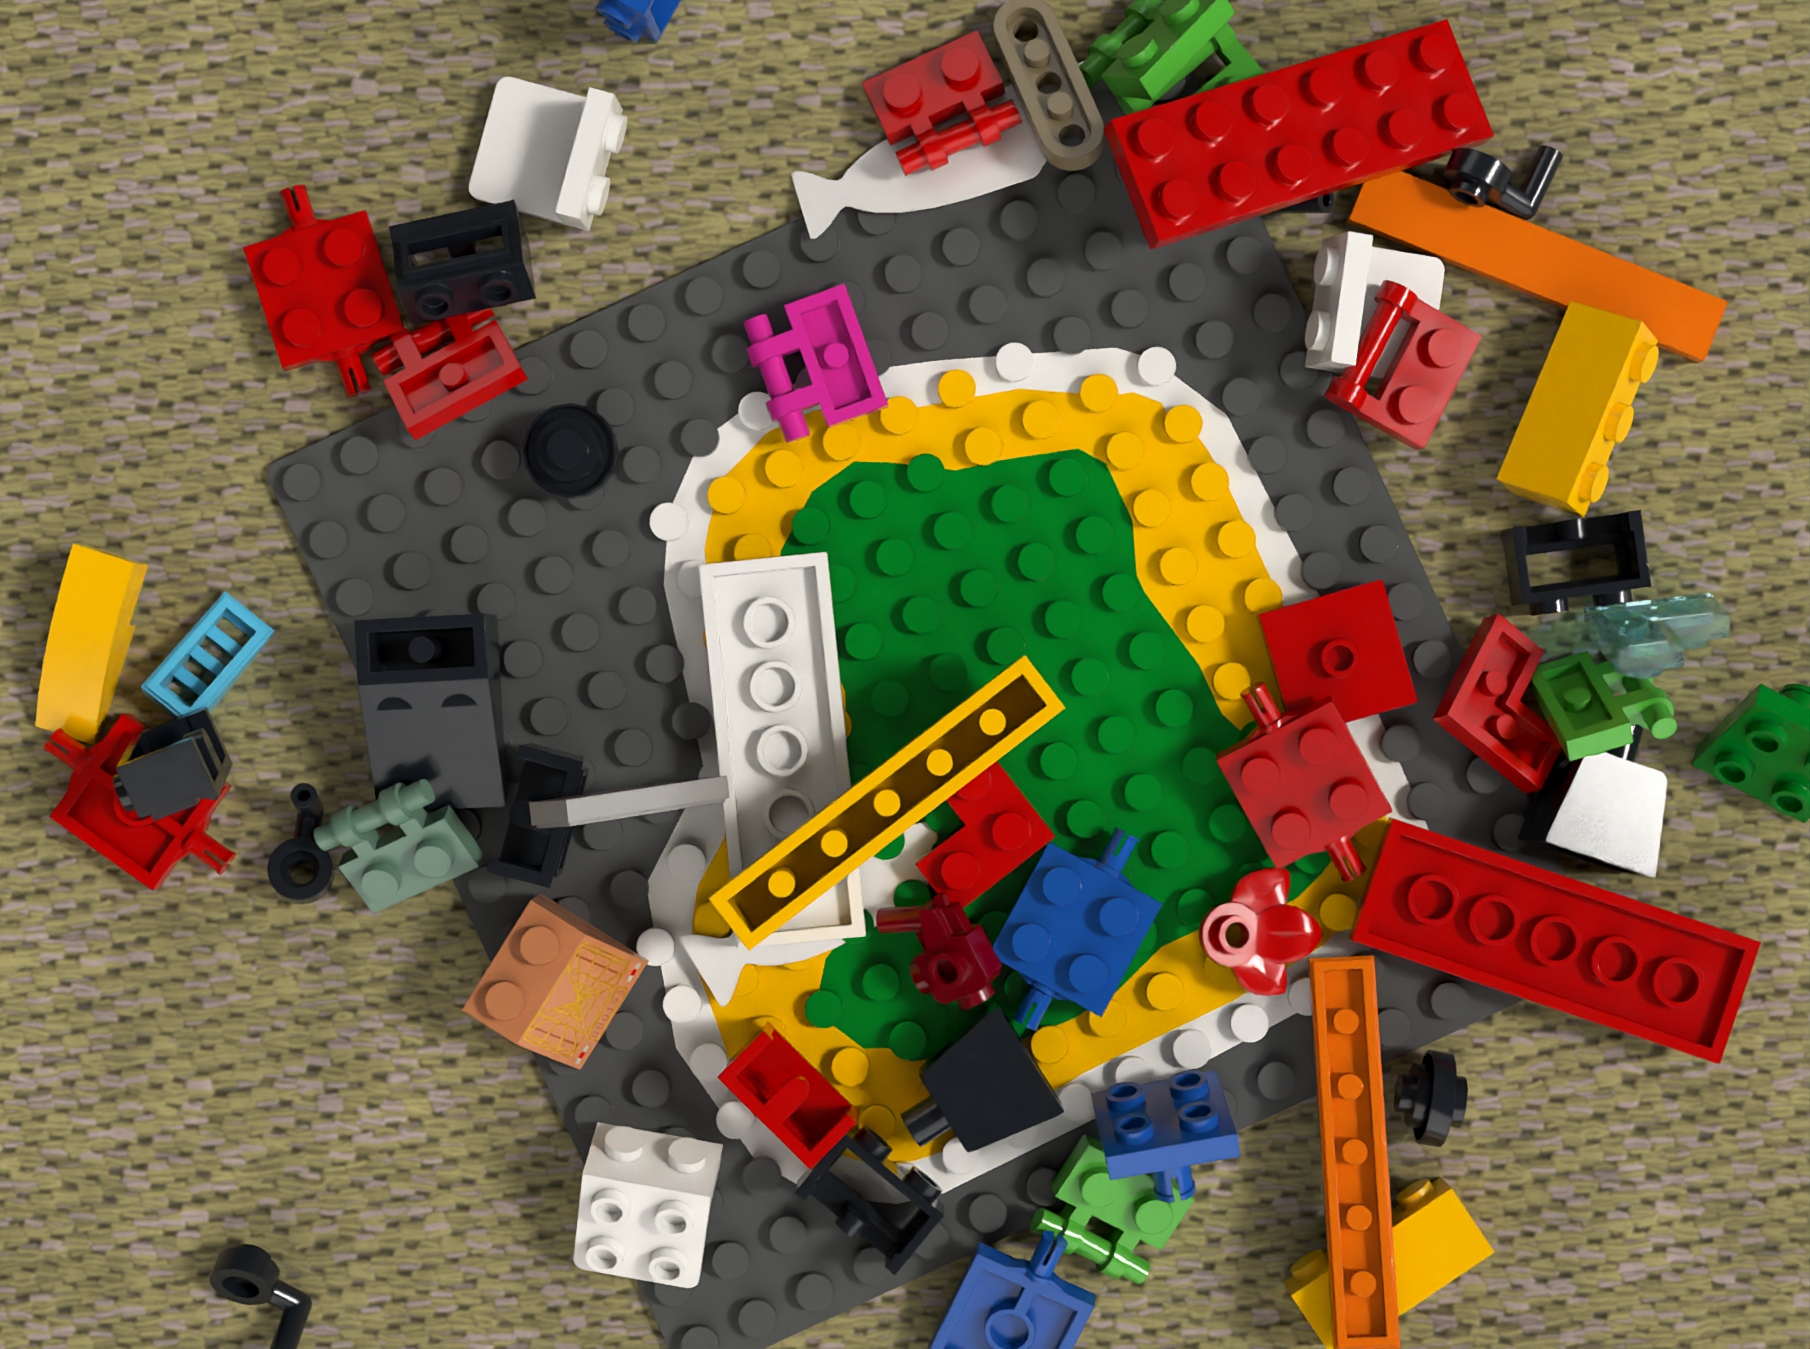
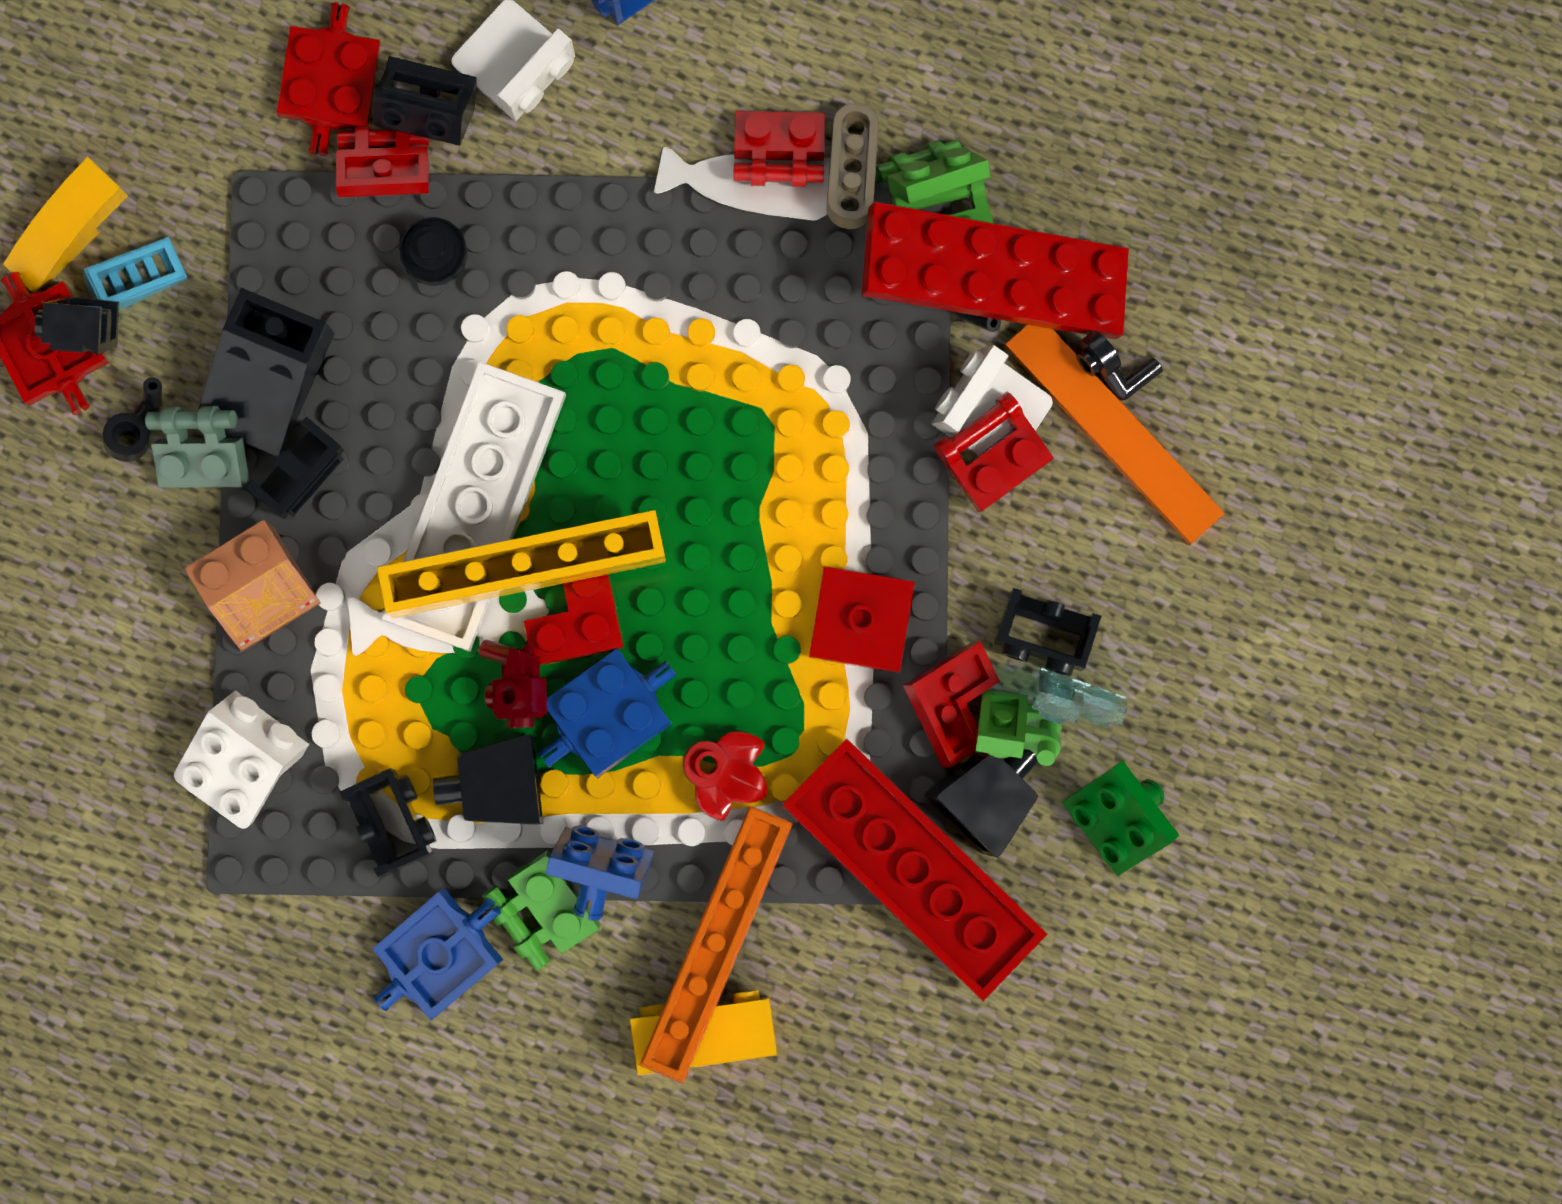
camera: 25 degrees right, 5 degrees down
light grey tile [529,776,730,828] -> none
red window [717,1021,859,1170] -> none
dark pink plate [743,283,889,443] -> none
red plate [1216,681,1392,882] -> none
black plate [1394,1050,1468,1147] -> none
yellow brick [1496,301,1659,518] -> none

